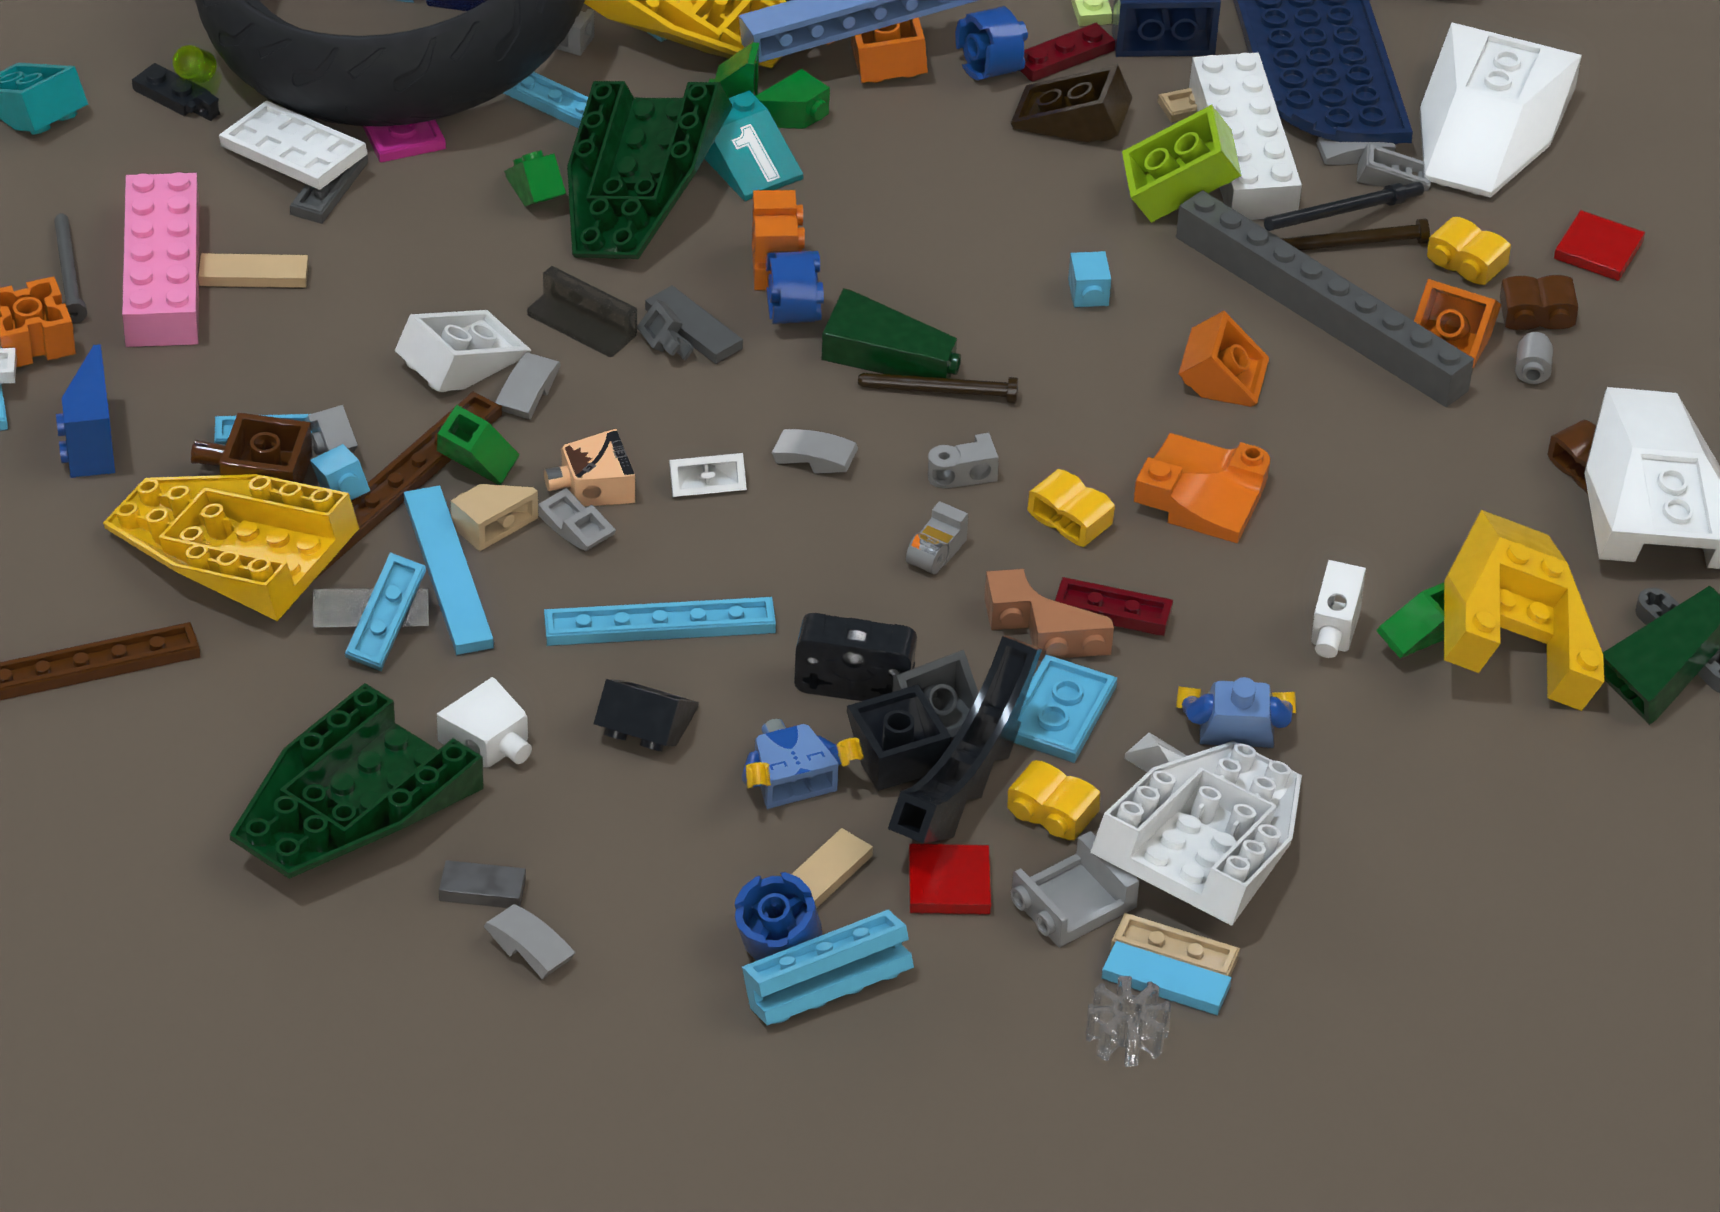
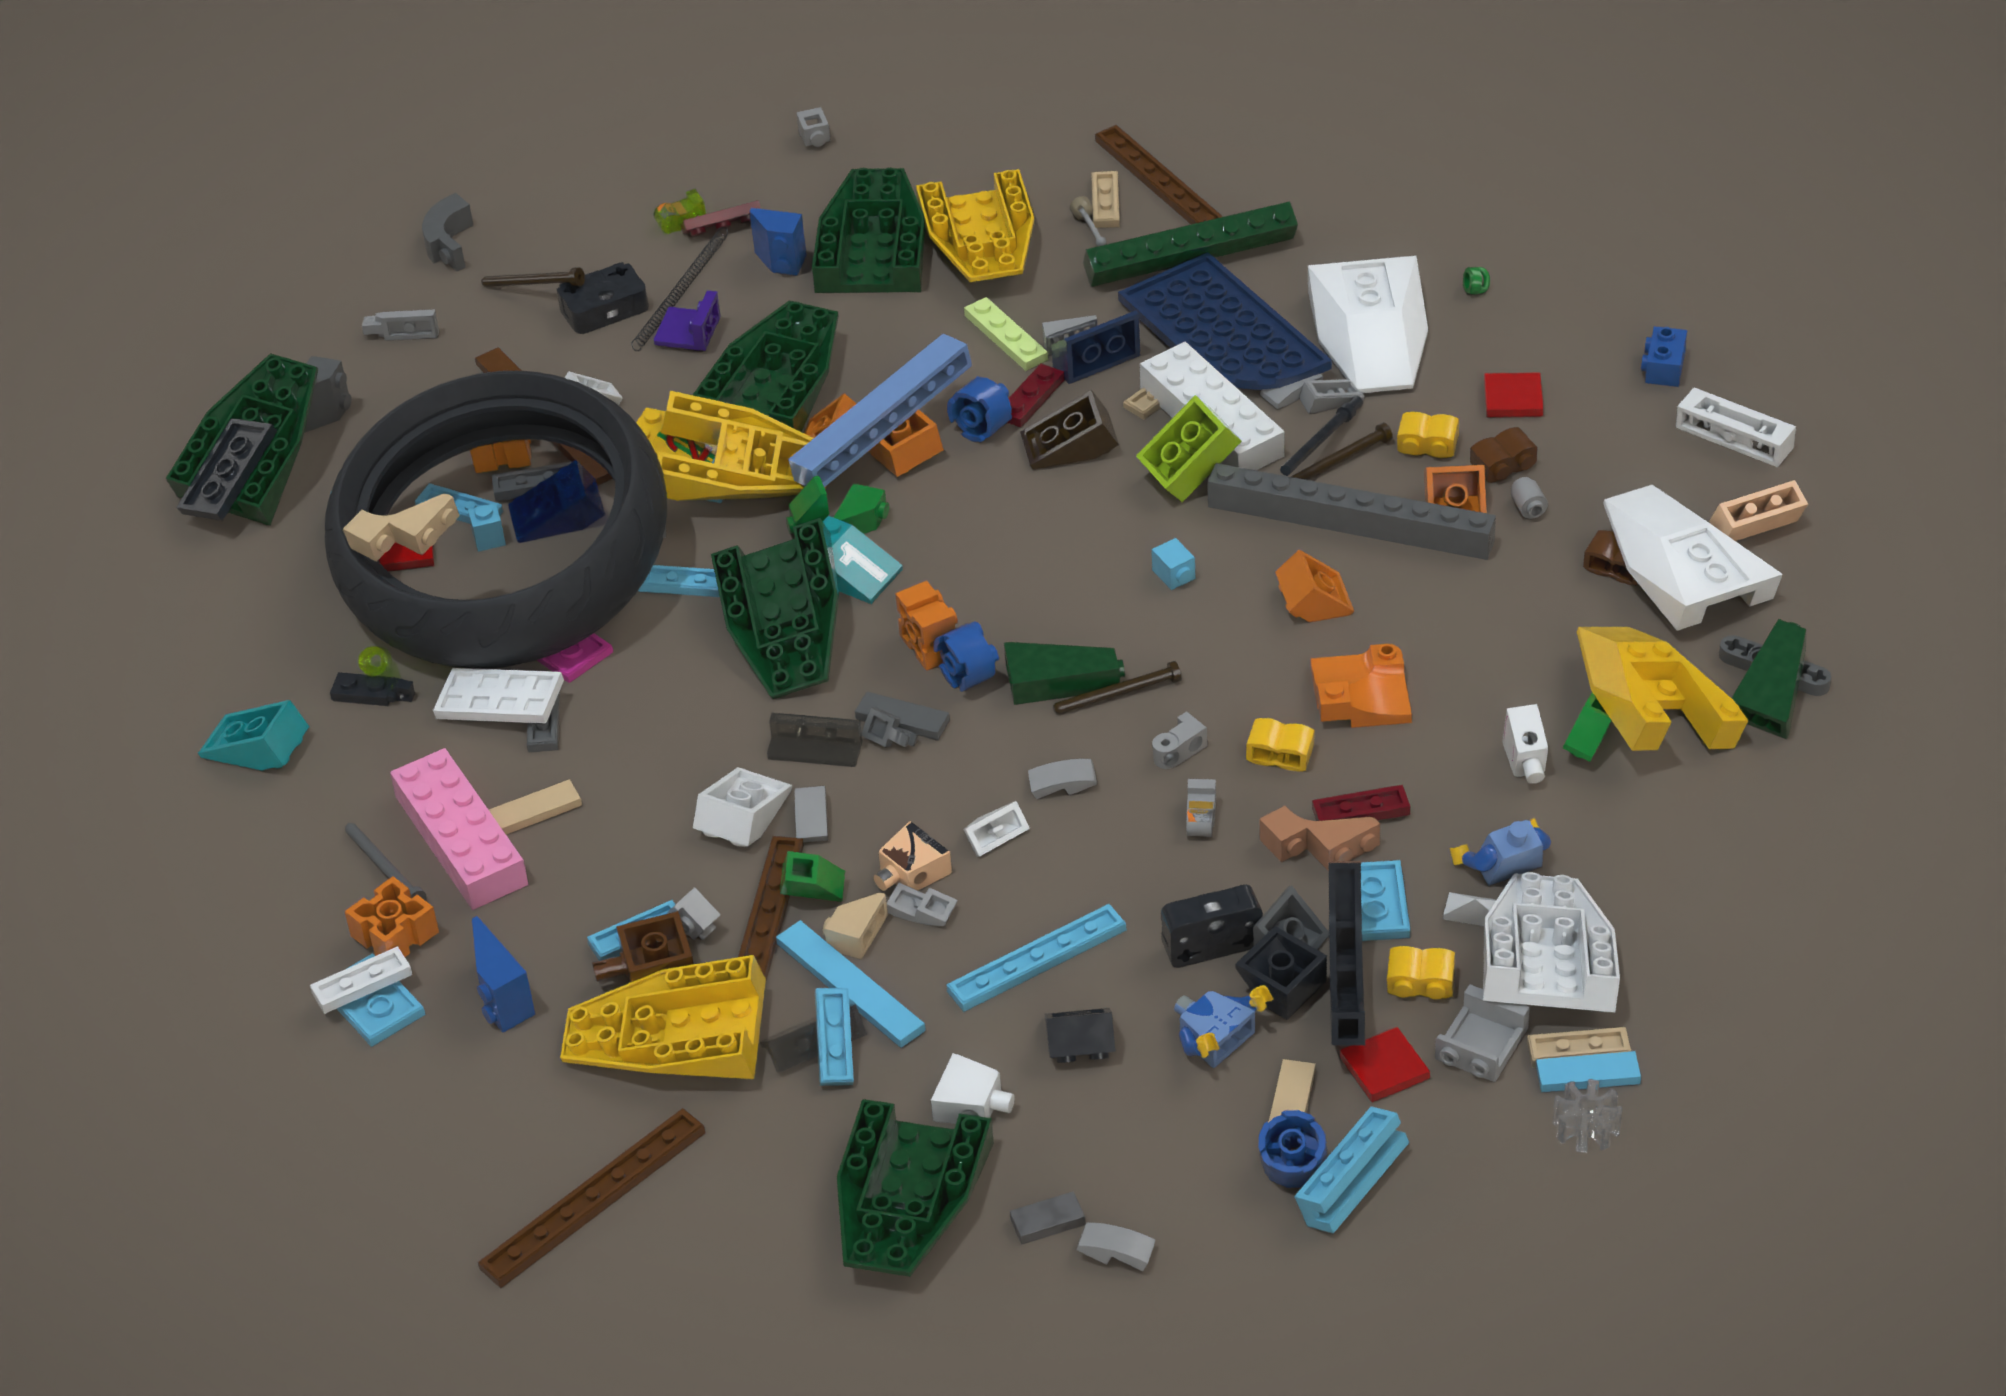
camera: 20 degrees left, 0 degrees up
medium azure brick [310,444,371,500] -> none
green slope [504,150,566,207] -> none
none -> green tile [1463,267,1490,294]

